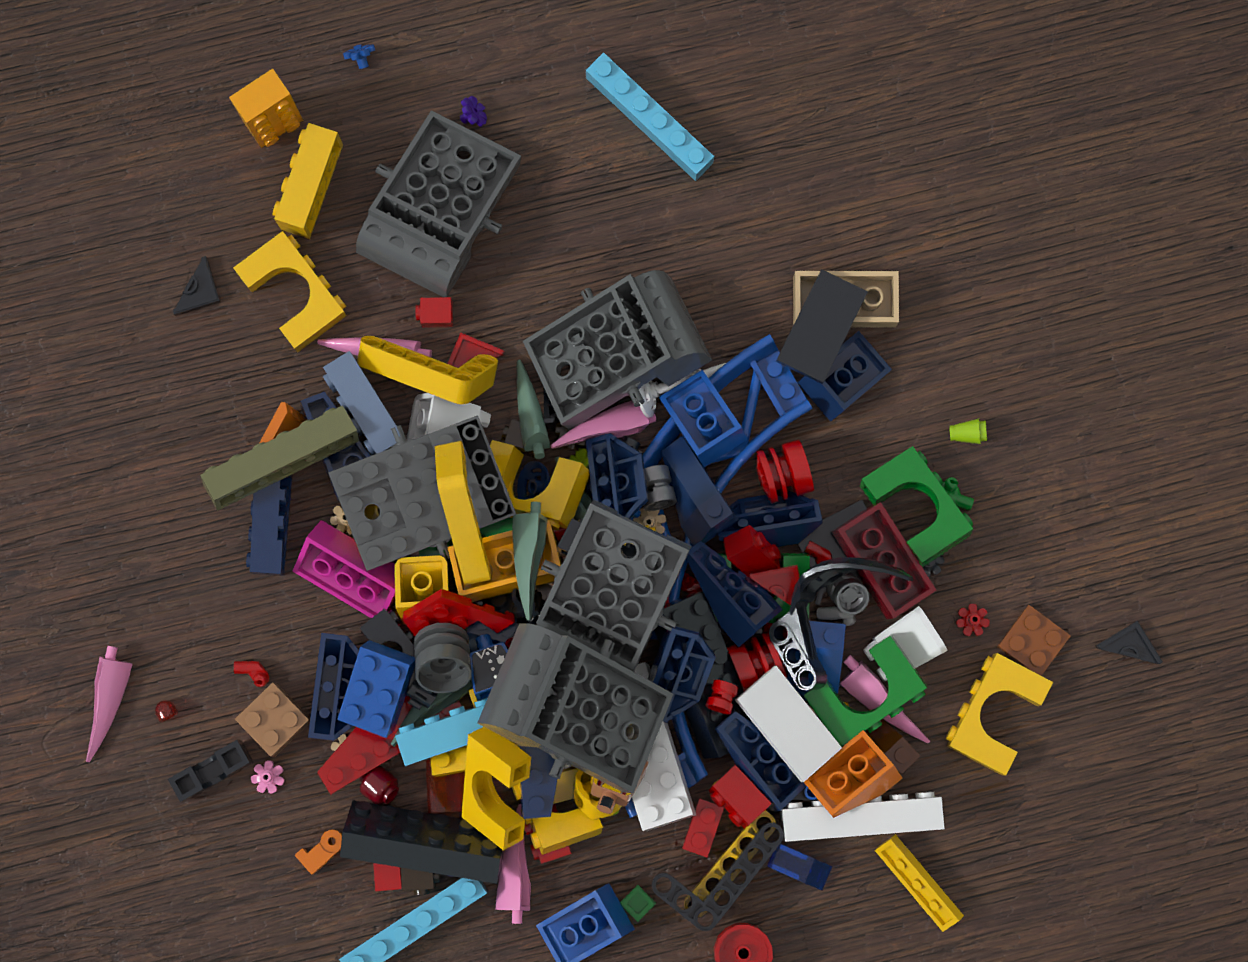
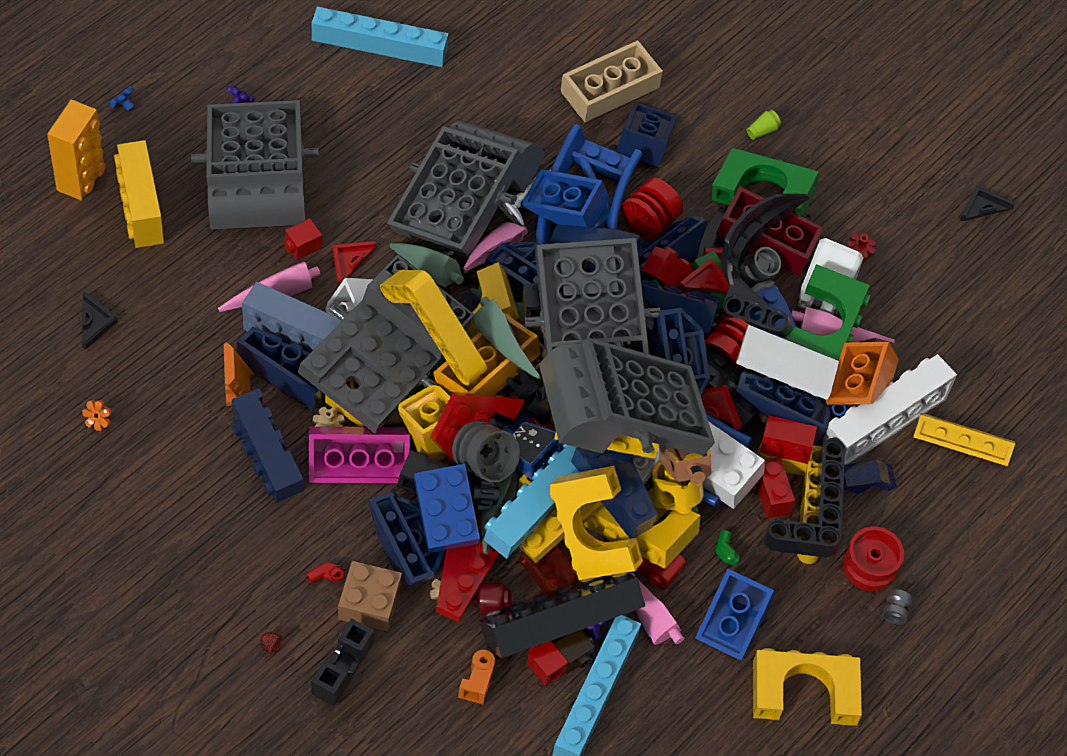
camera: 40 degrees left, 25 degrees down
bright pink piece [86,646,132,762] -> none
olive brick [200,405,359,511] -> none
yellow arch [233,231,347,353] -> none
bright pink plant [251,760,285,794] -> none
yellow beam [357,336,498,404] -> none
green tile [620,885,656,922] -> none
red wheel [706,680,739,714] -> none
black tile [776,269,868,384] -> none
yellow arch [946,653,1053,776] -> none
dark orange plate [997,605,1071,676] -> none
none -> orange plant [82,400,112,431]
none -> red tile [701,385,742,430]
none -> green arm [715,530,740,566]

